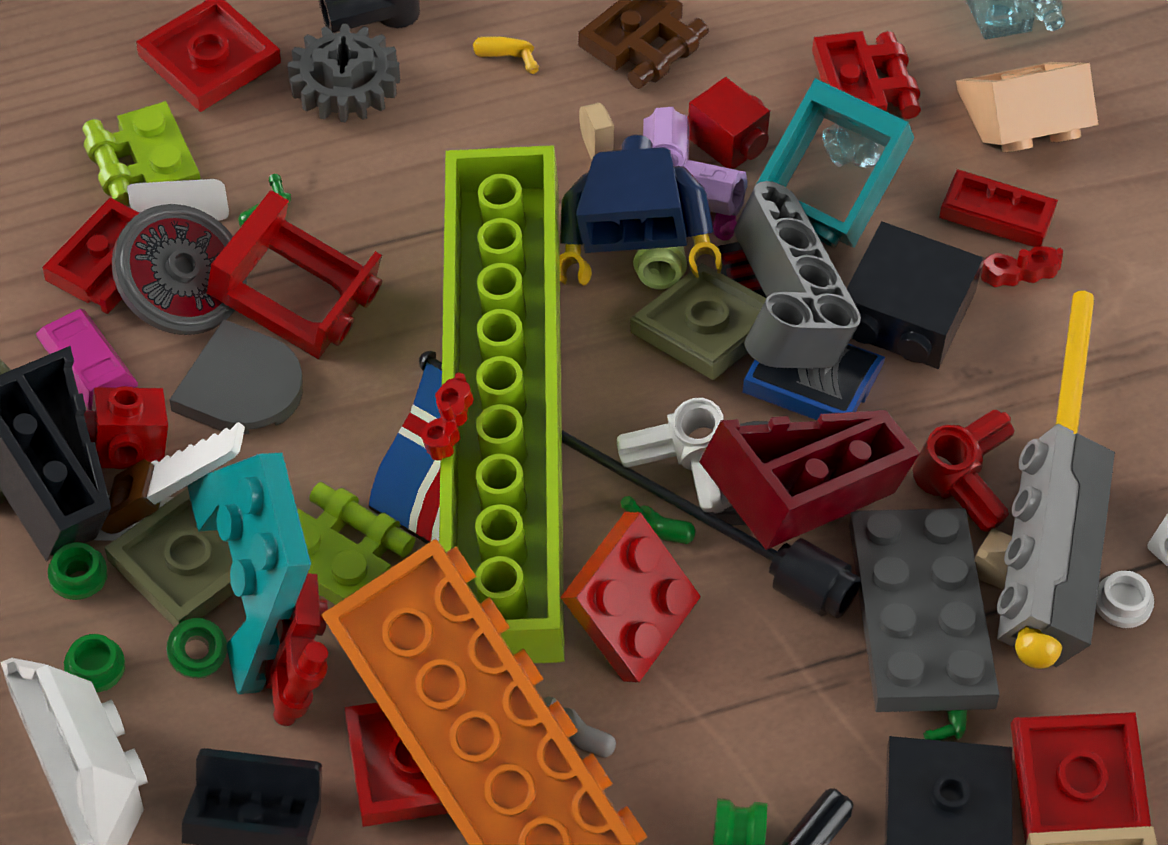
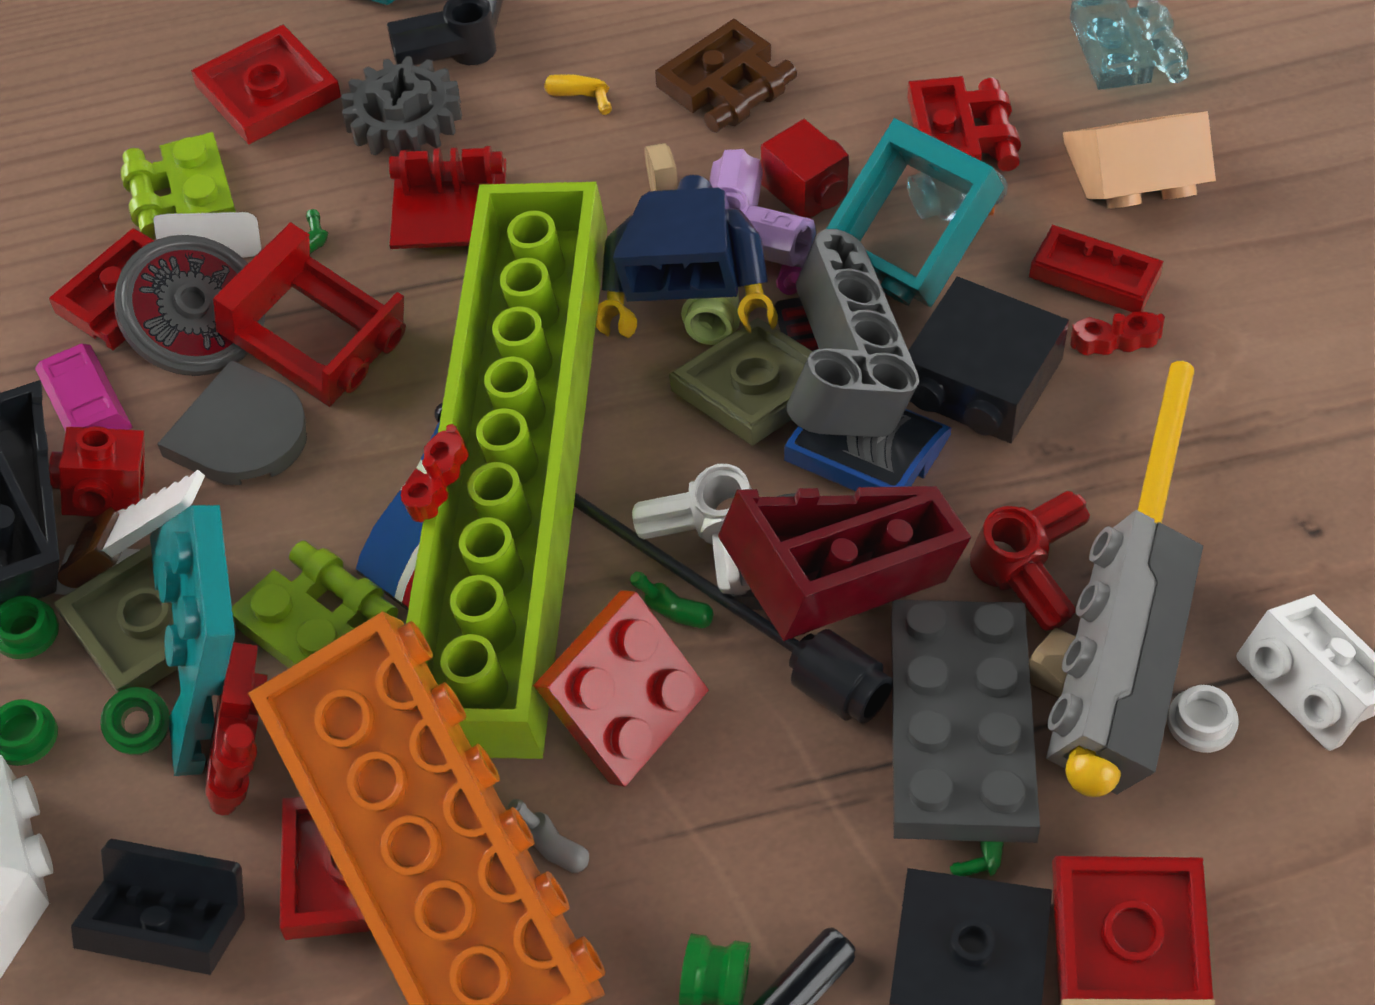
camera: 10 degrees right, 0 degrees up
none -> red hinge [389,146,507,249]

